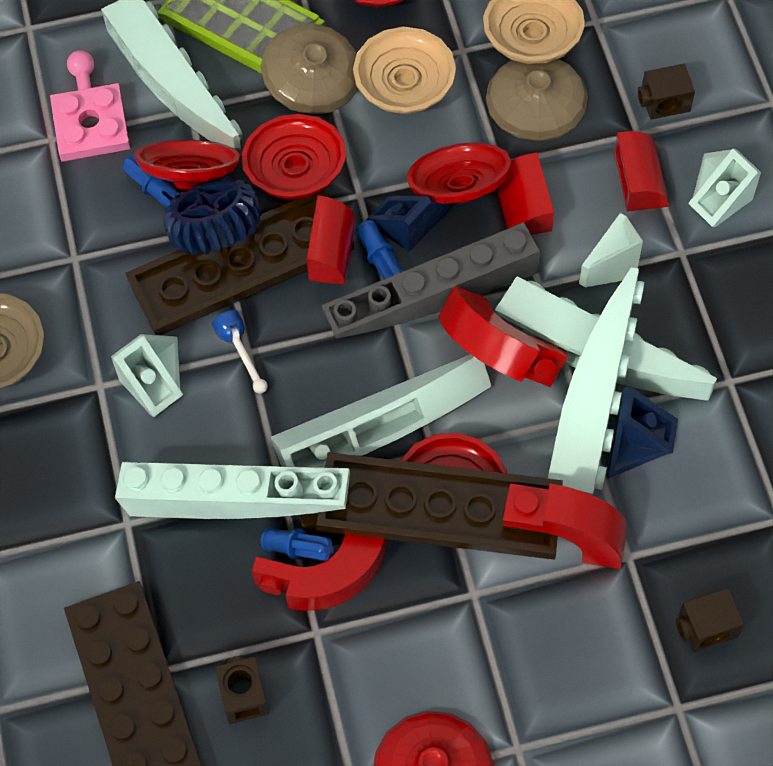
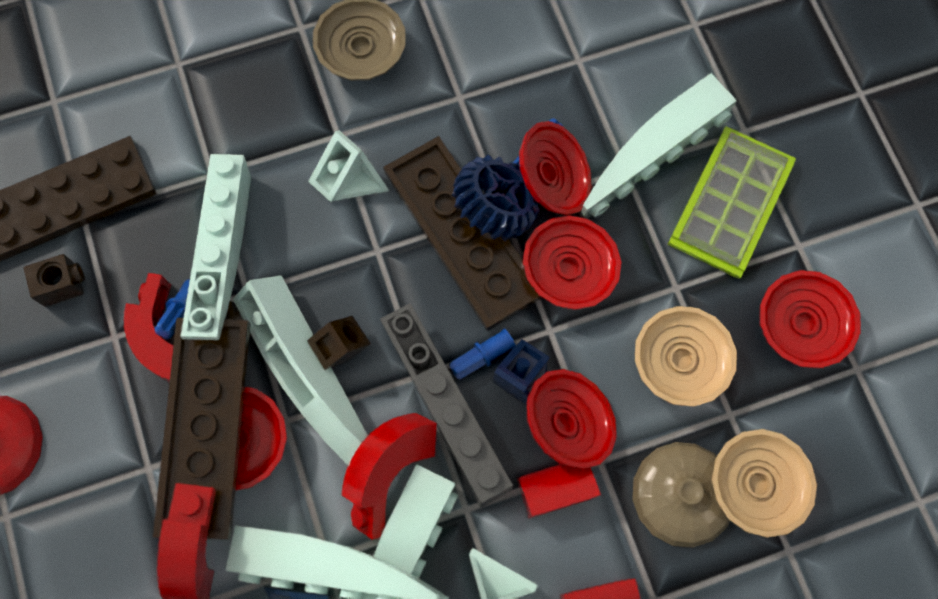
camera: 80 degrees right, 10 degrees up
bright pink plate [50,50,130,162] -> none
hinge [212,310,268,394] -> none
dark tan hat [261,23,358,115] -> none
red brick [306,196,356,285] -> none
none -> dark brown brick [307,315,371,370]

